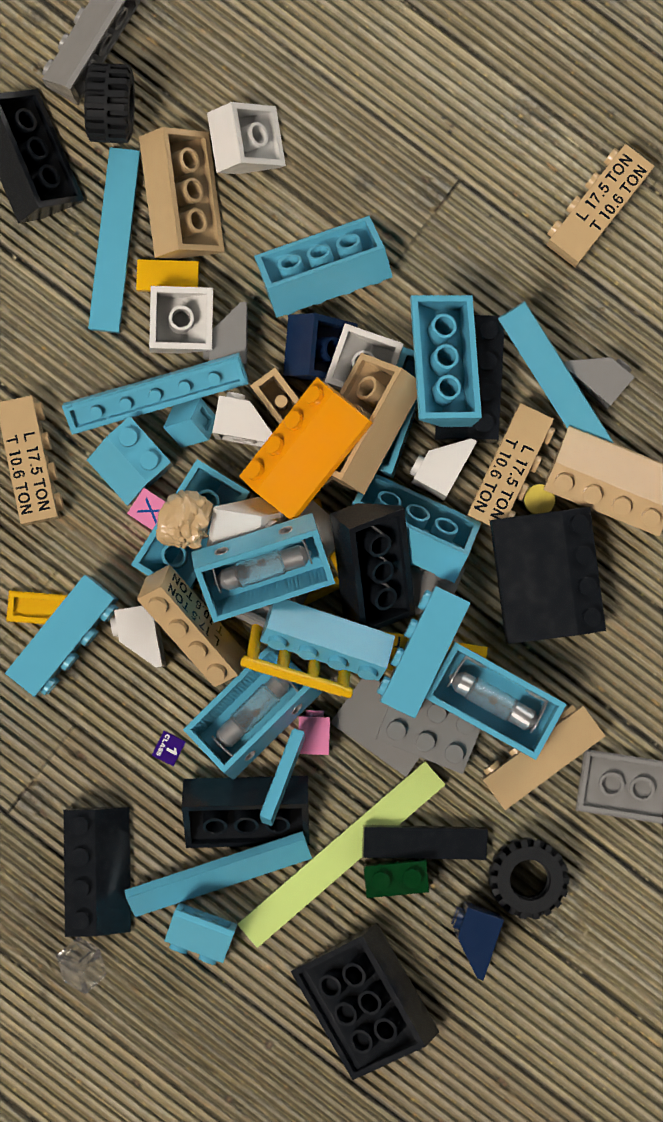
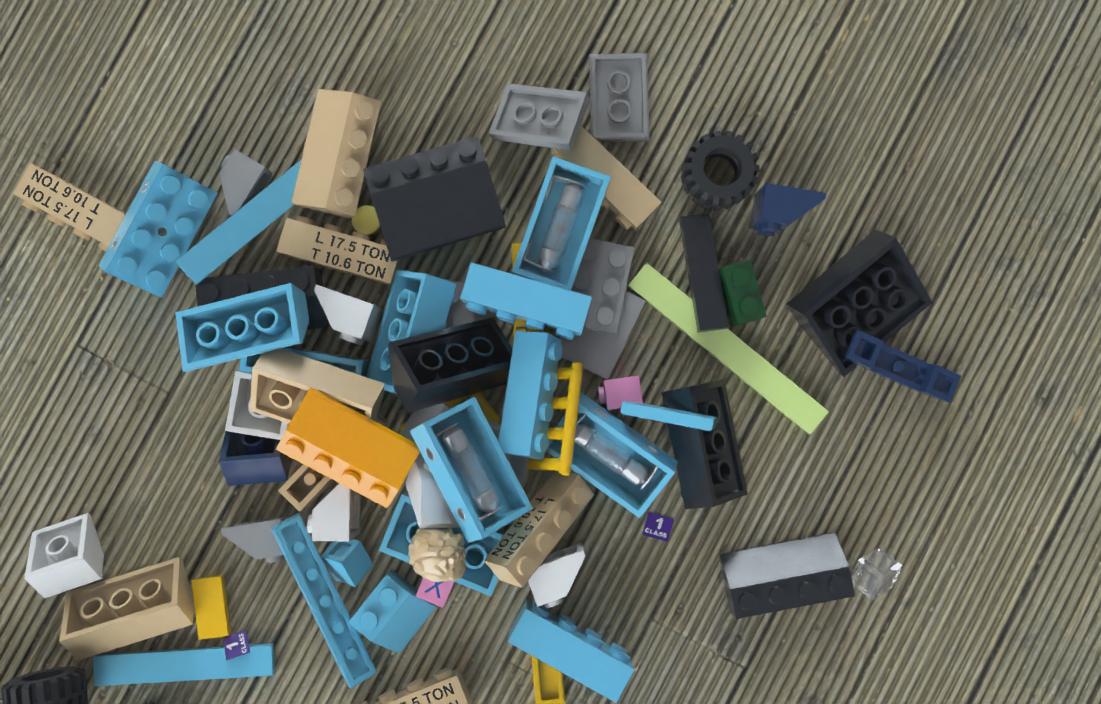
camera: 100 degrees left, 0 degrees up
medium azure tile [125,831,312,917] -> none
white slope [149,286,213,354] -> none
medium azure slope [164,903,237,965] -> none
medium azure slope [254,216,393,318] -> none
none -> medium azure piece [98,161,218,298]
none -> dark purple sticker [222,630,250,660]
none -> light grey plate [489,83,590,151]
none -> dark blue slope [845,330,961,403]

